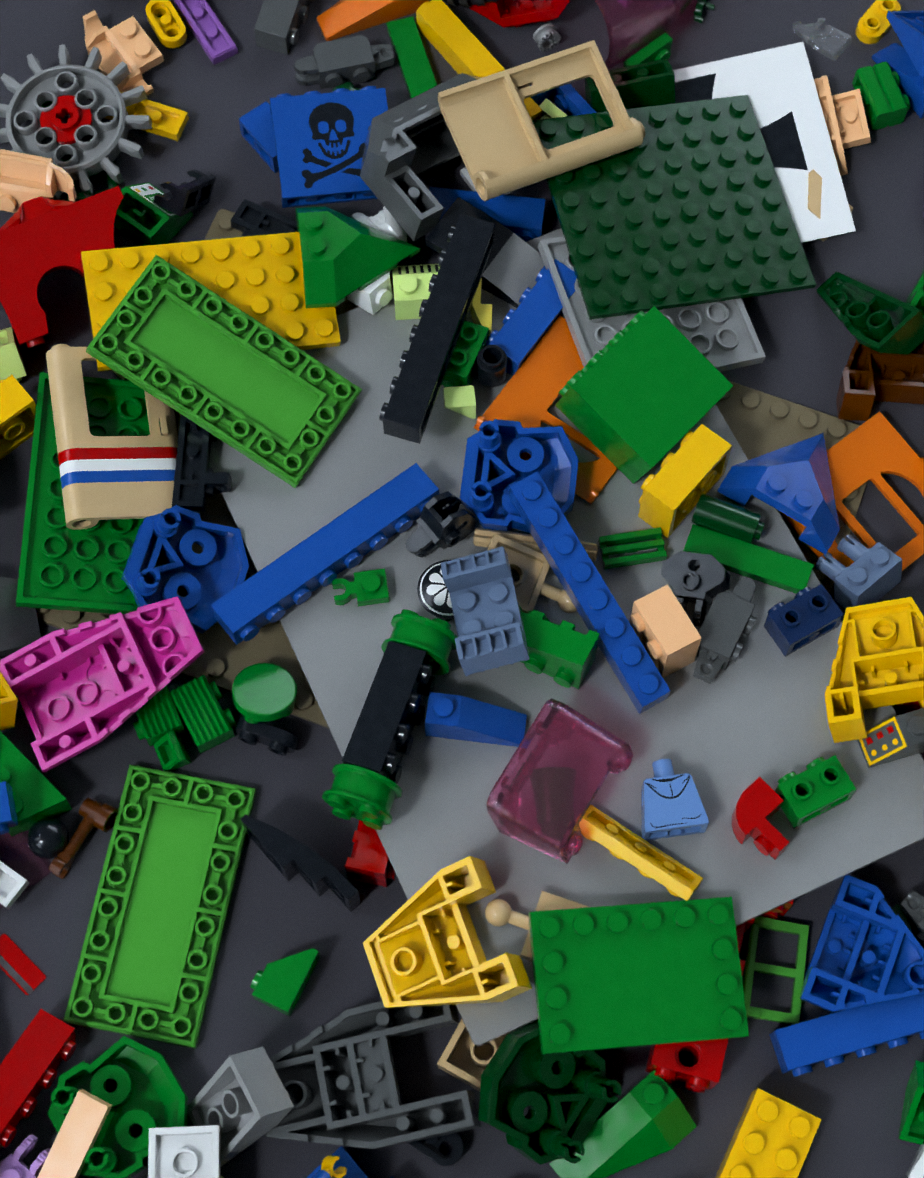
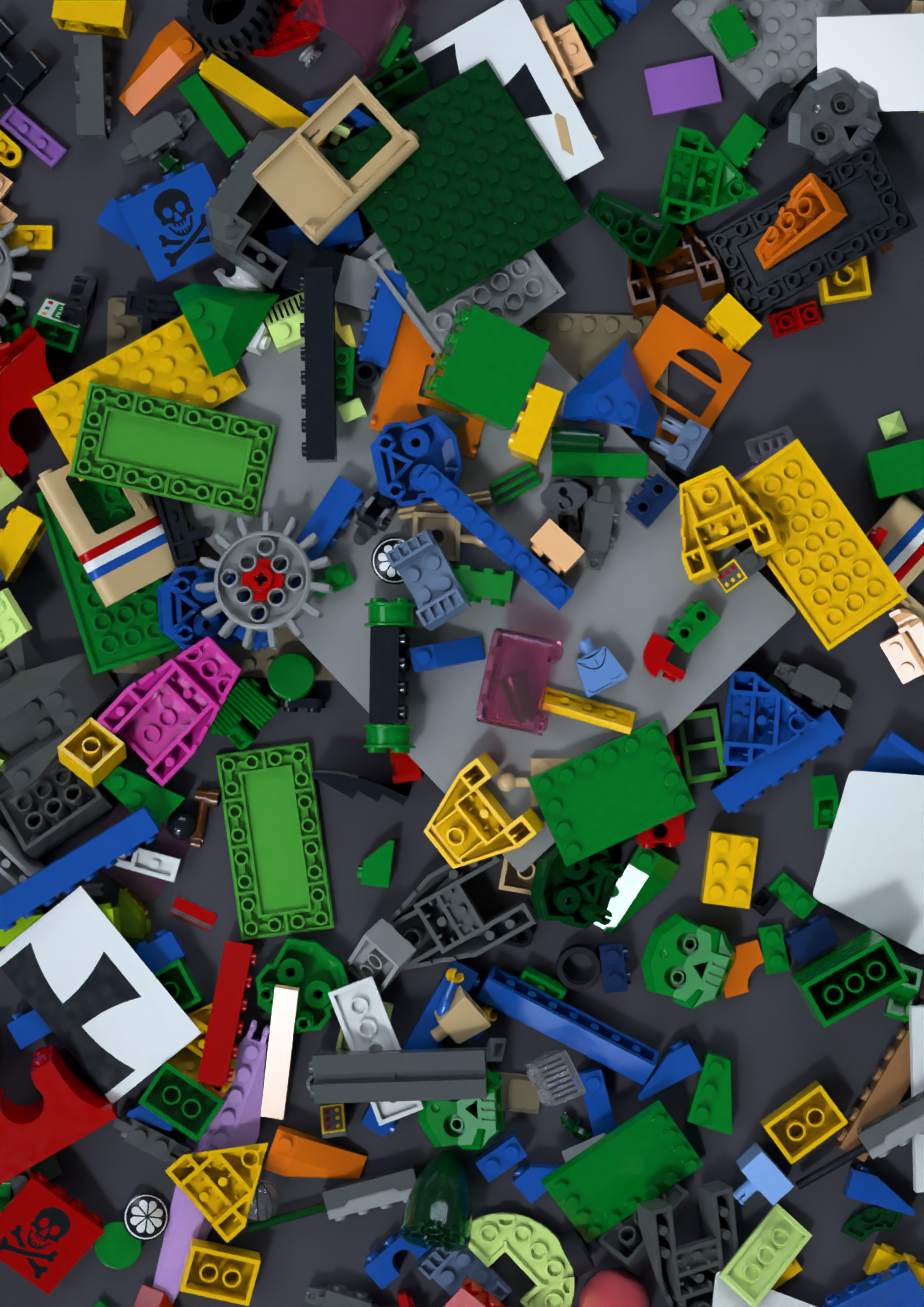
camera: 20 degrees left, 20 degrees up
none -> light grey gear [195,512,333,650]

